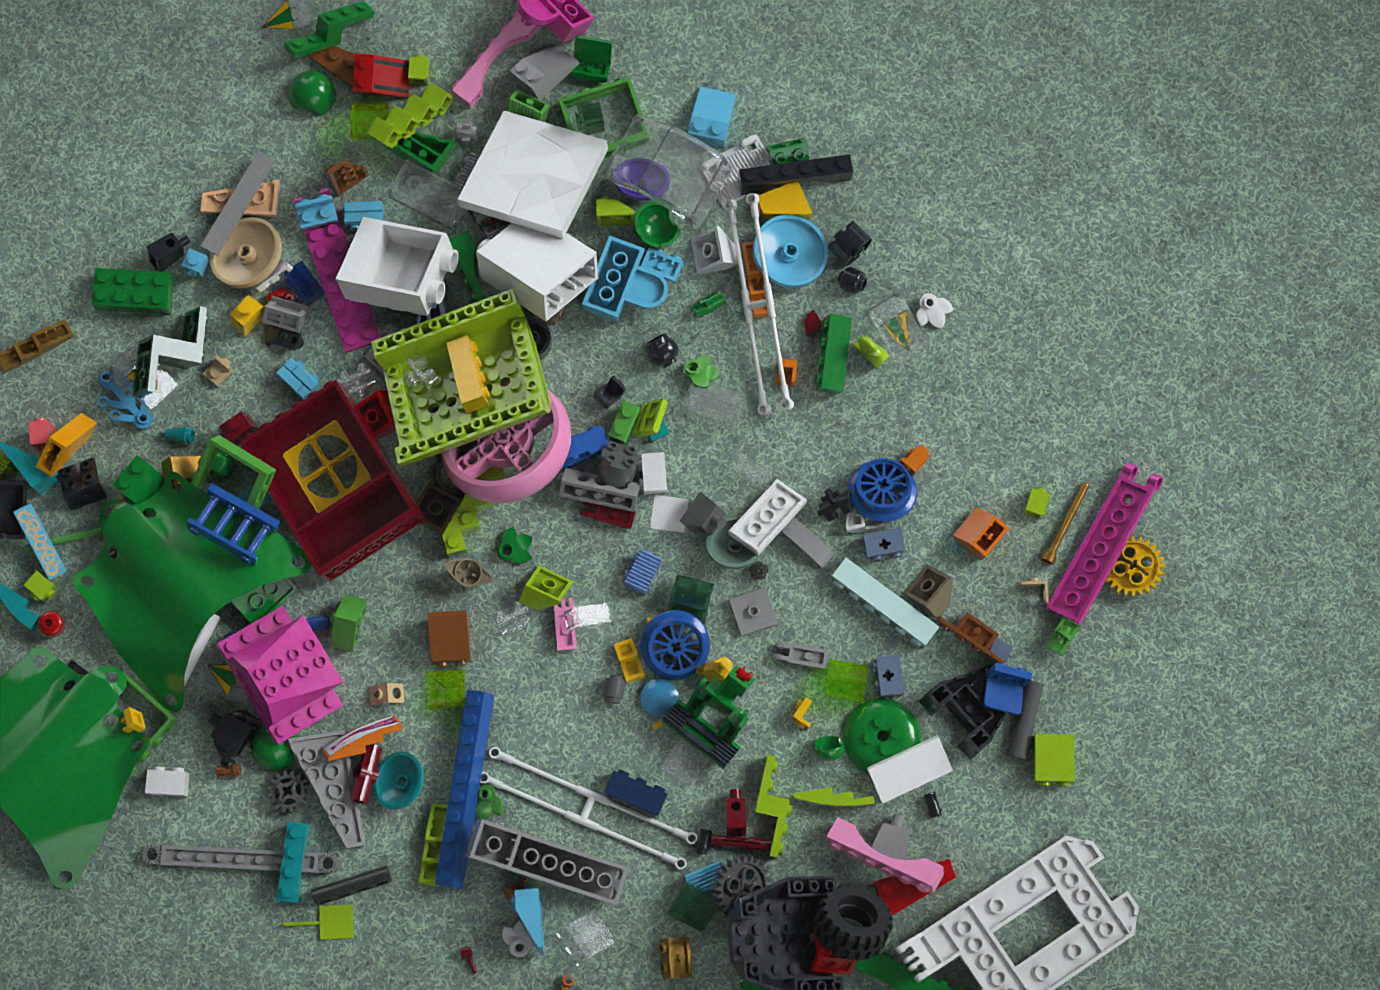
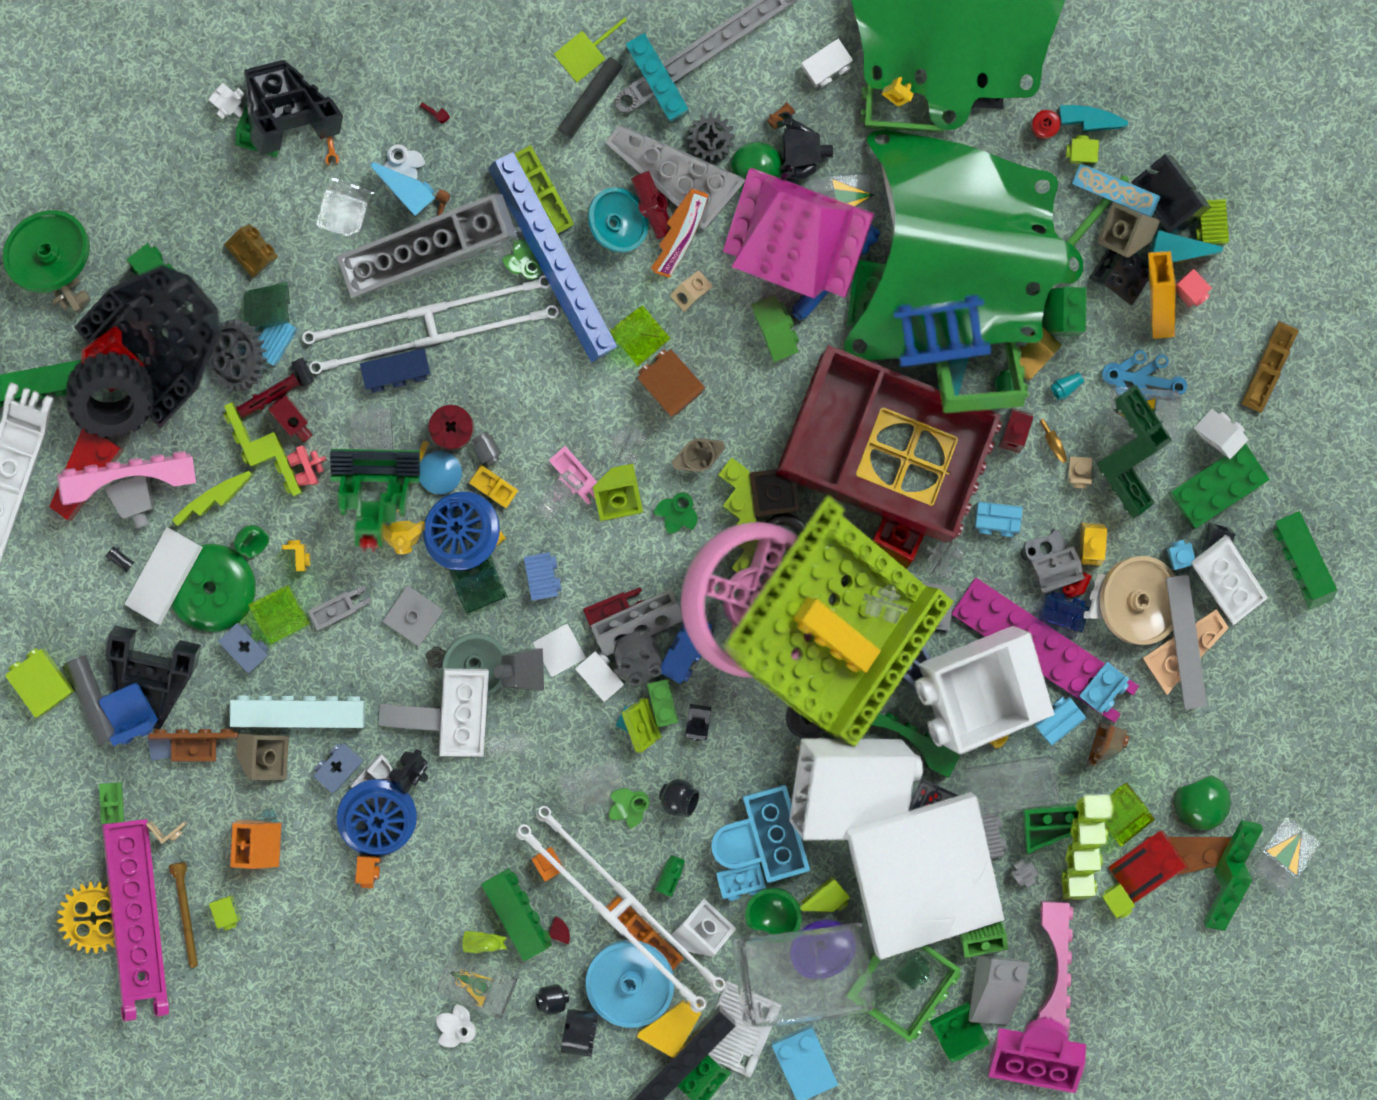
camera: 140 degrees right, 10 degrees up
none -> coral hips [287,445,327,486]
none -> dark red brick [428,404,475,450]
none -> pearl gold hand [1039,418,1068,463]
none -> dark tan slope [1097,201,1160,257]
none -> white tile [1191,535,1268,625]
none -> white brick [1194,409,1248,459]
none -> green wedge [1272,511,1338,610]

